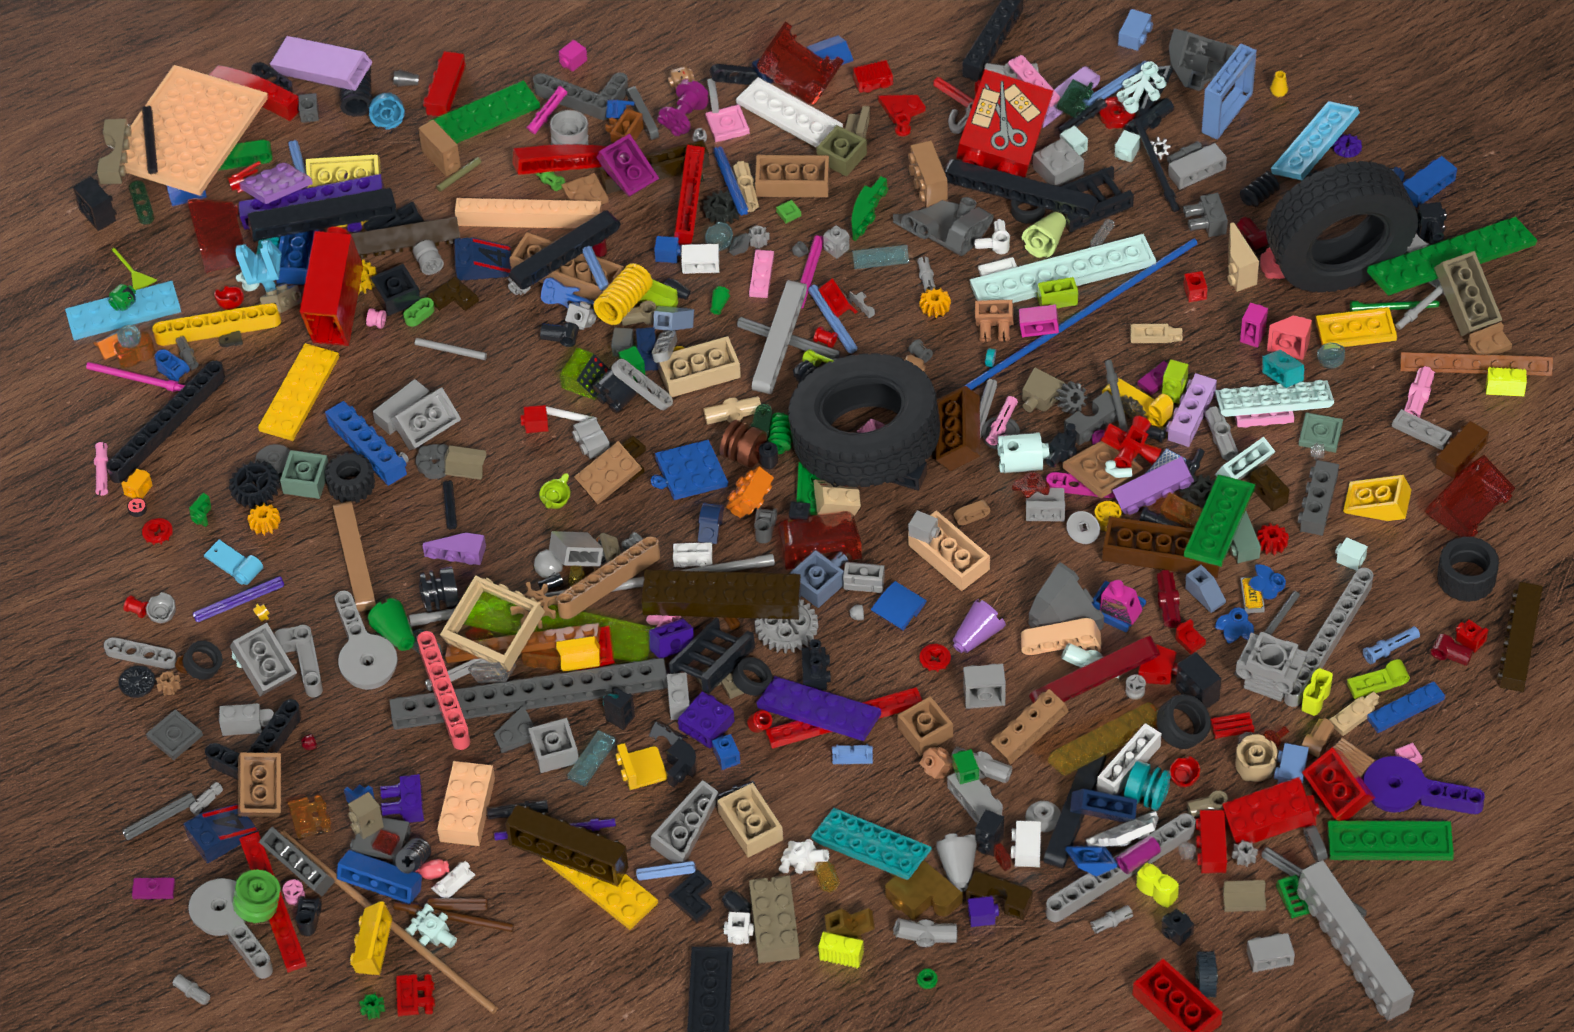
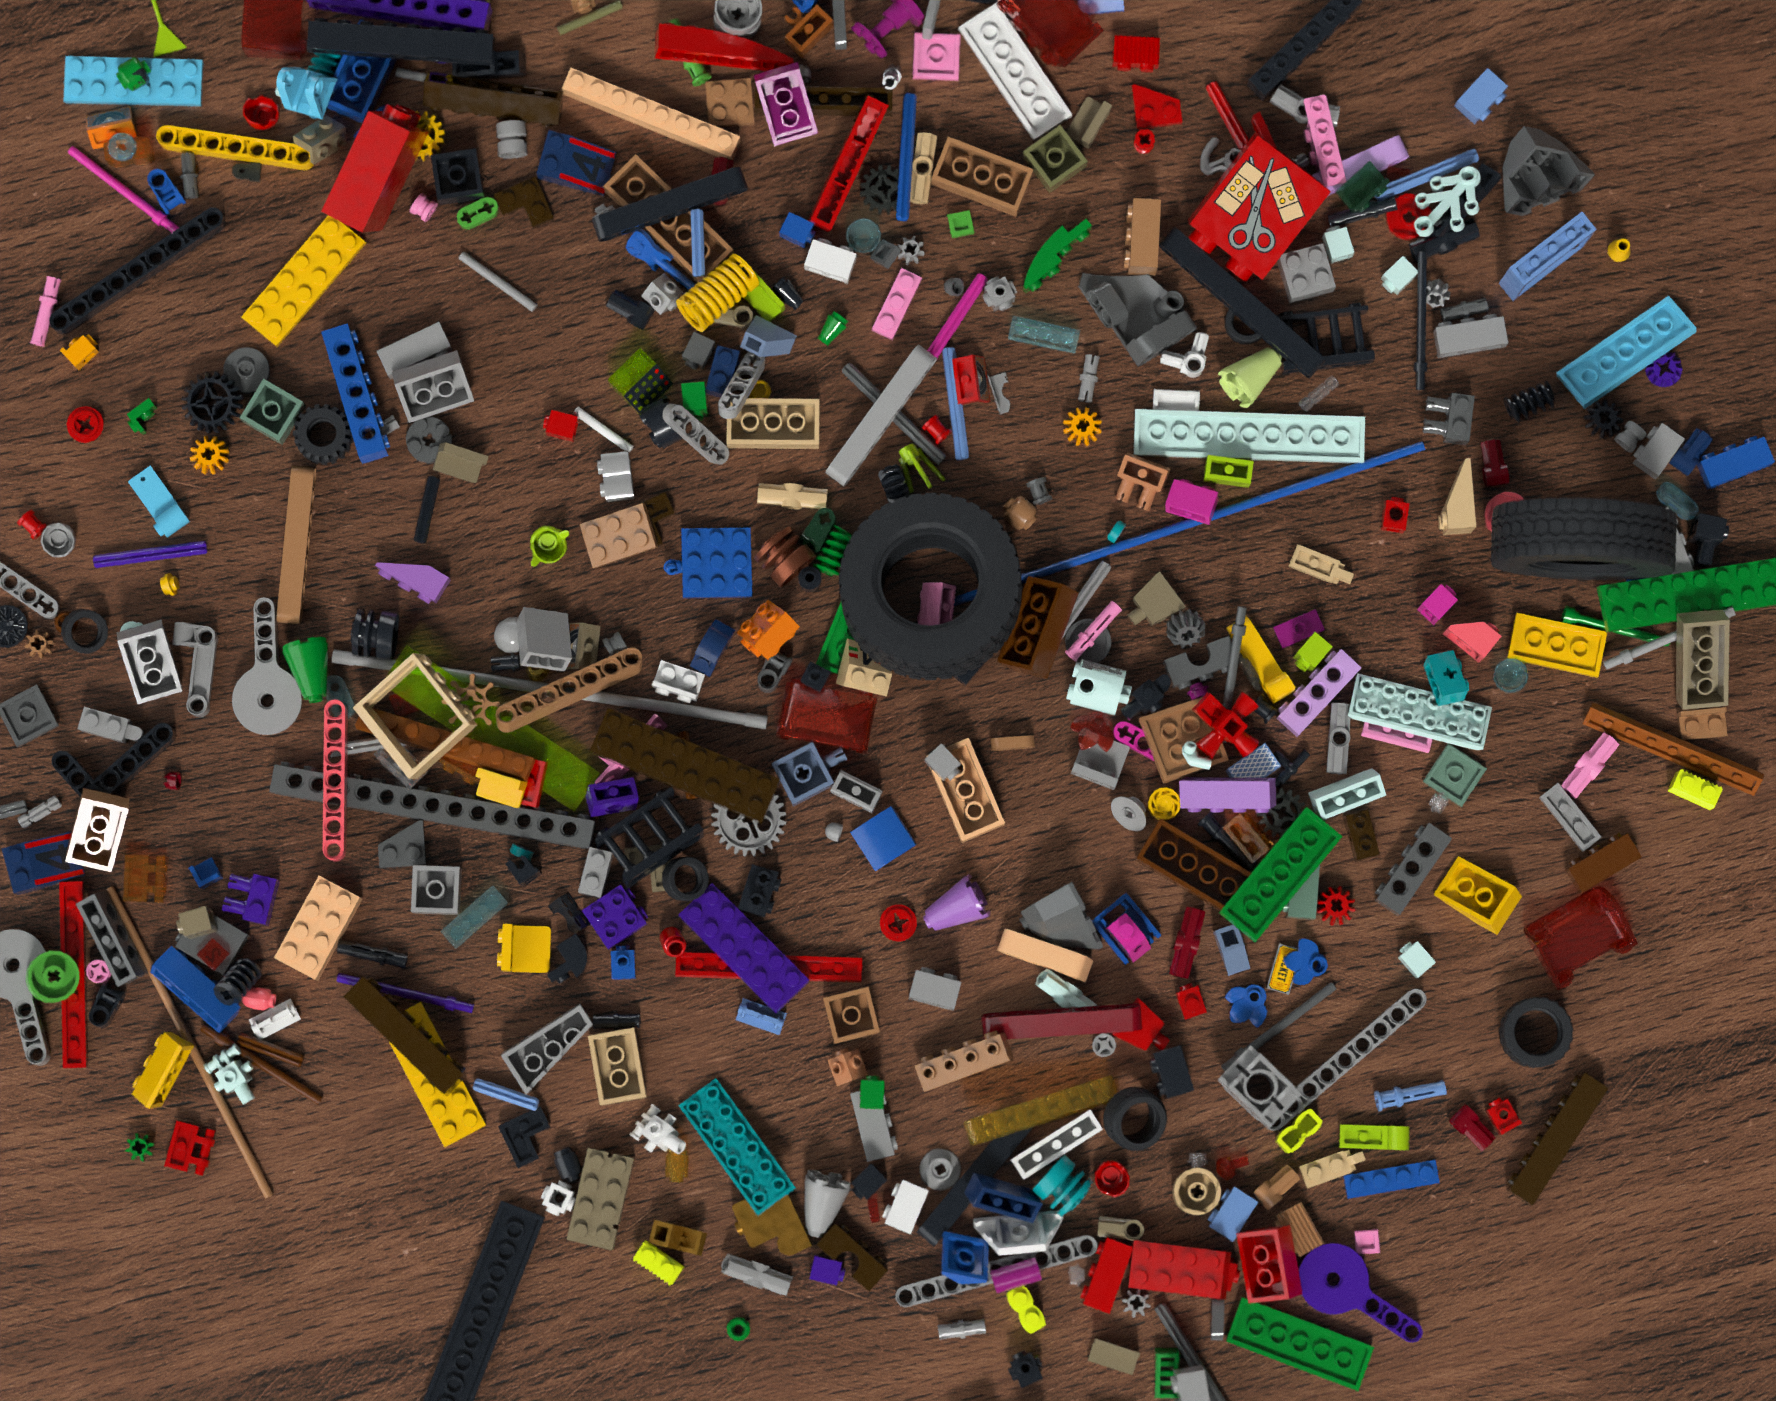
camera: 15 degrees right, 30 degrees up
tile [127,498,147,517] -> none
light grey piece [951,747,1012,783] -> none
red tile [1211,712,1254,739] -> none

